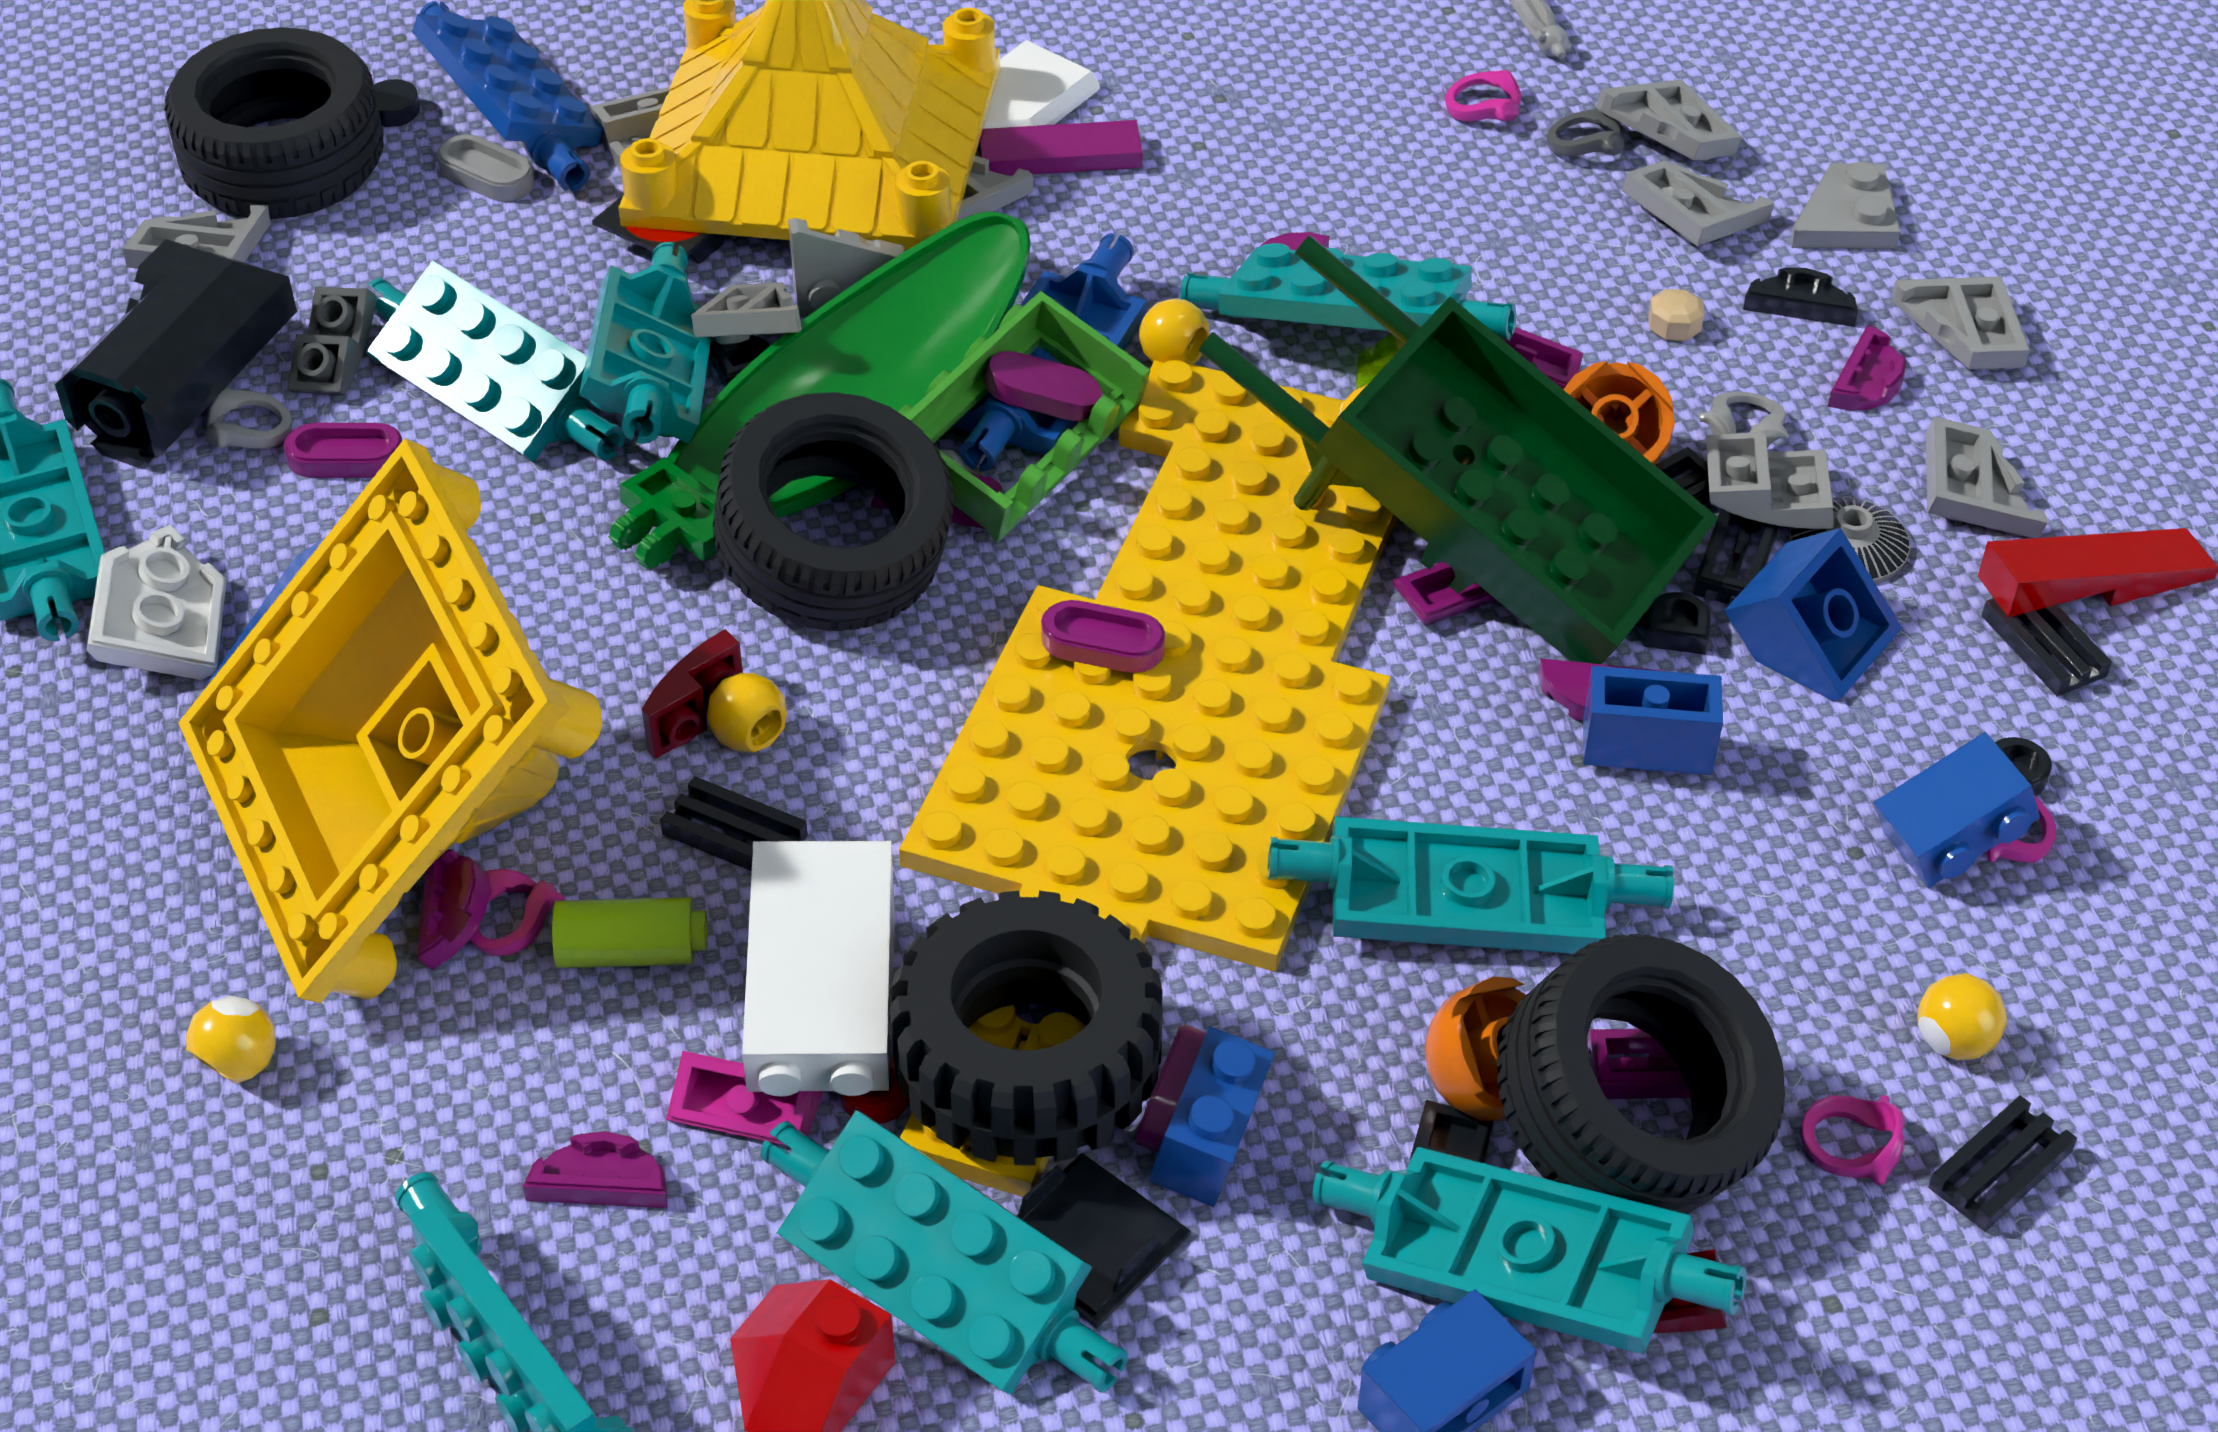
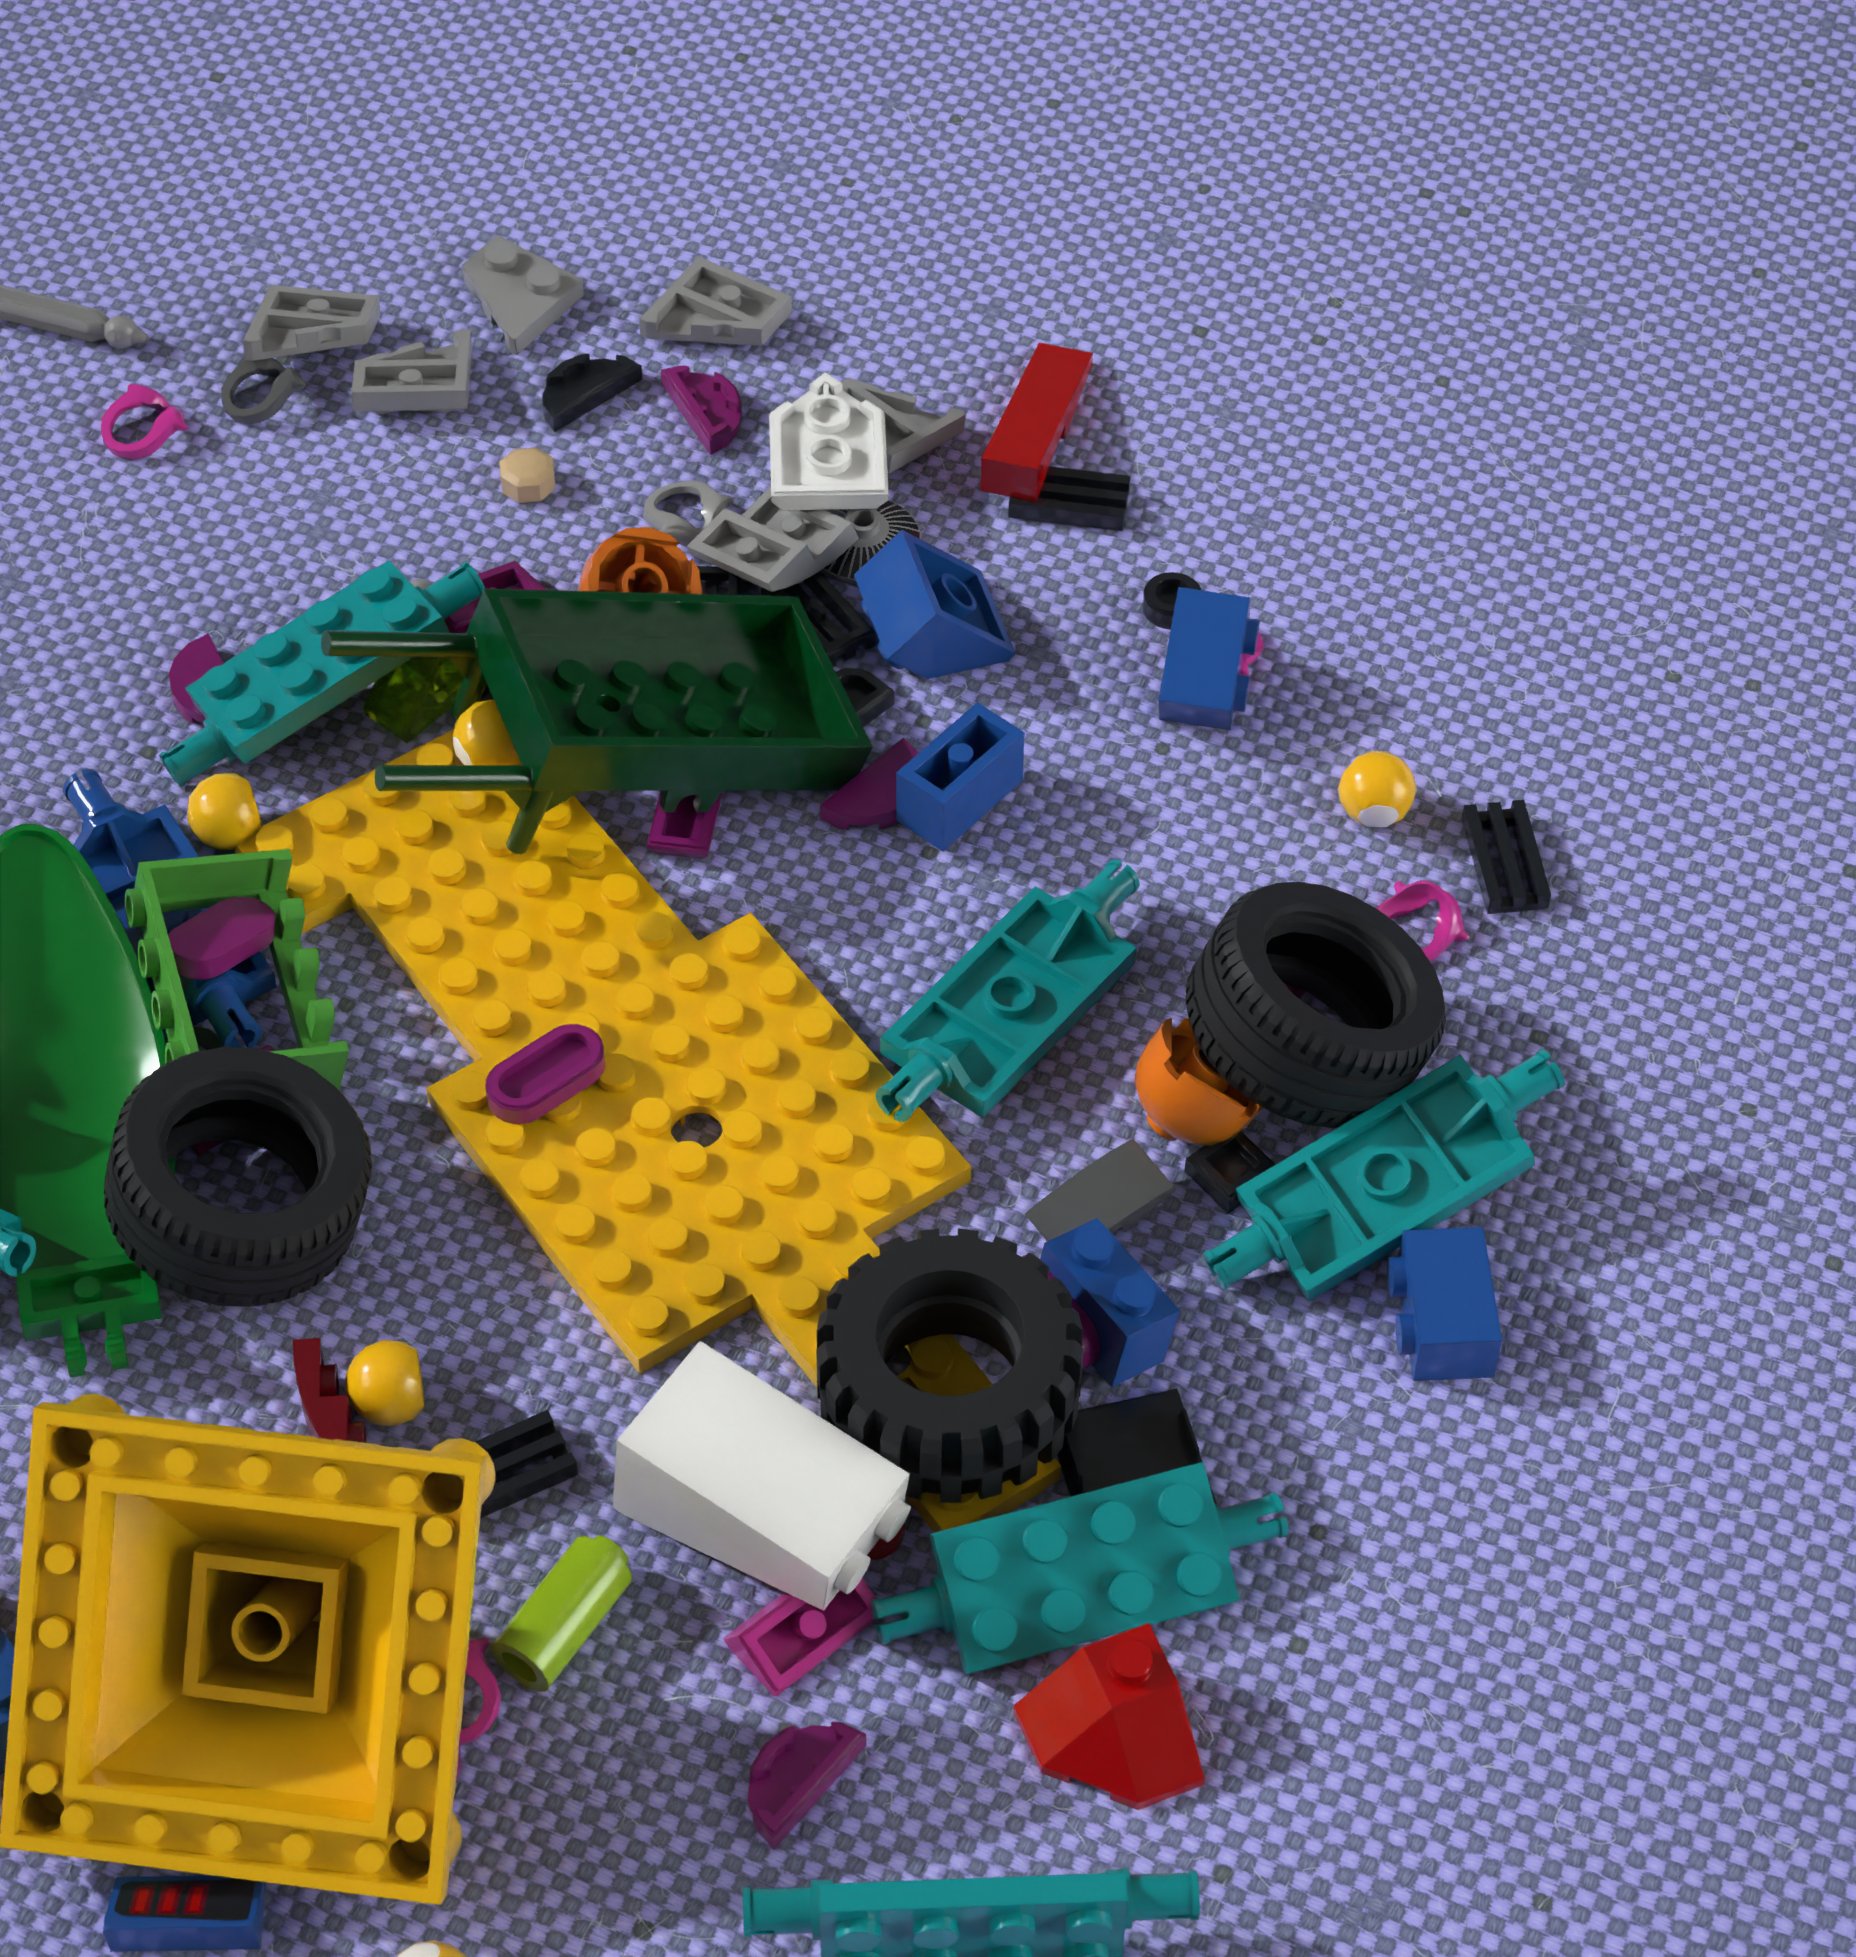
camera: 55 degrees left, 5 degrees up
none -> slope [103,1875,266,1952]
none -> white tile [769,372,889,510]
none -> dark grey slope [1025,1139,1176,1241]

